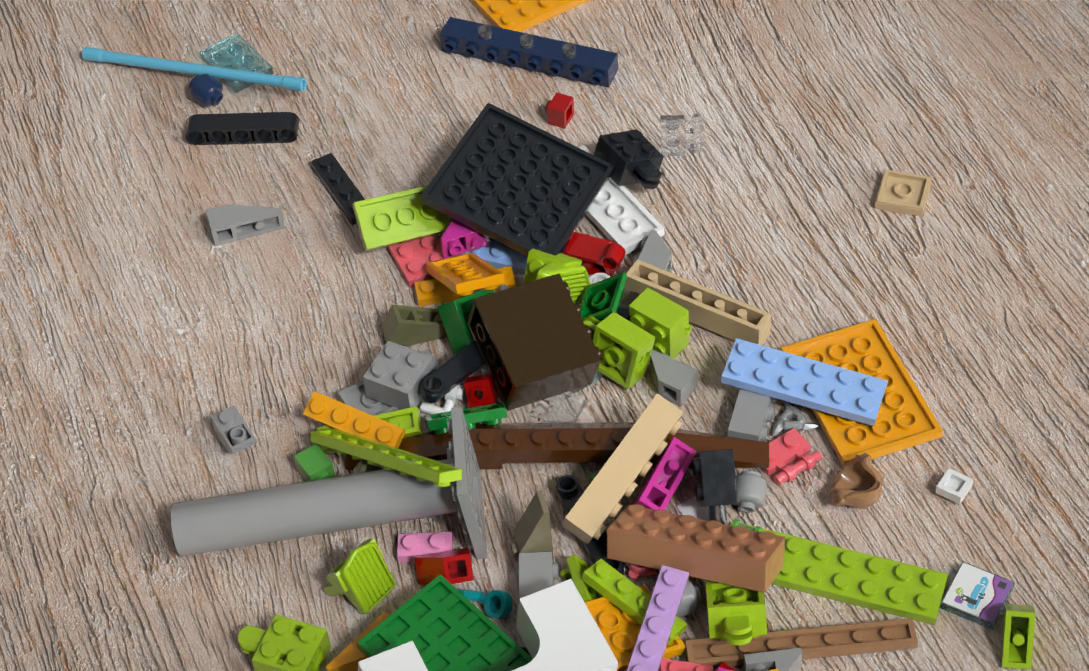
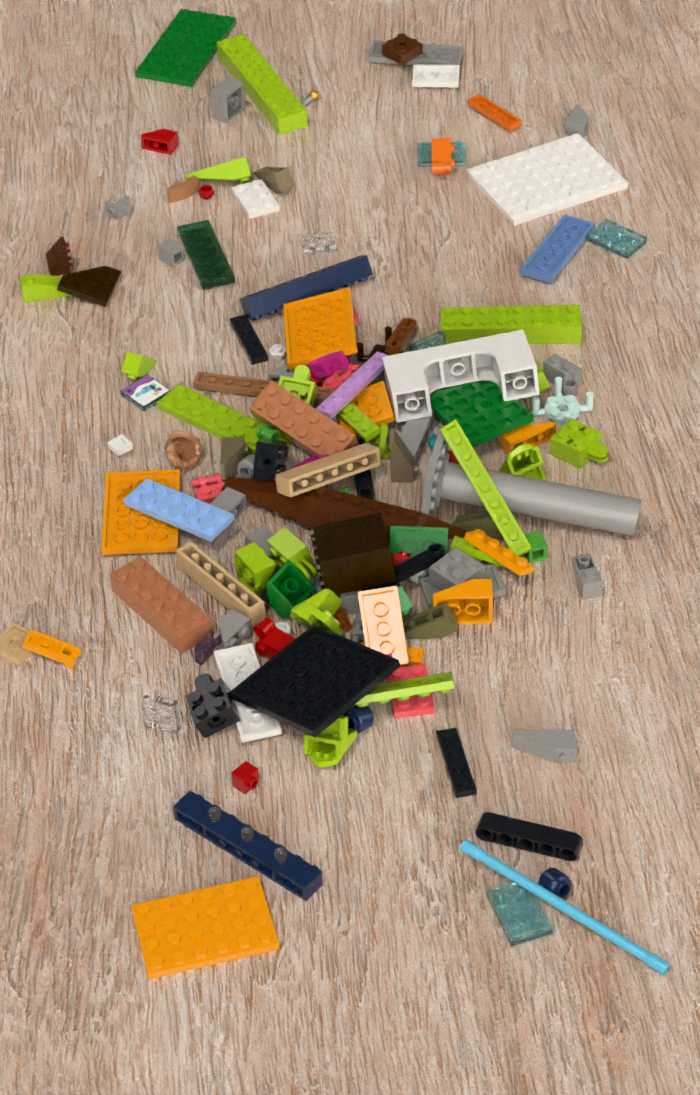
camera: 165 degrees left, 5 degrees down
none -> light orange plate [22,629,82,668]
none -> nougat brick [110,557,213,654]
none -> plate [194,631,222,666]
none -> dark tan slope [220,437,249,480]
none -> light orange slope [433,579,493,624]

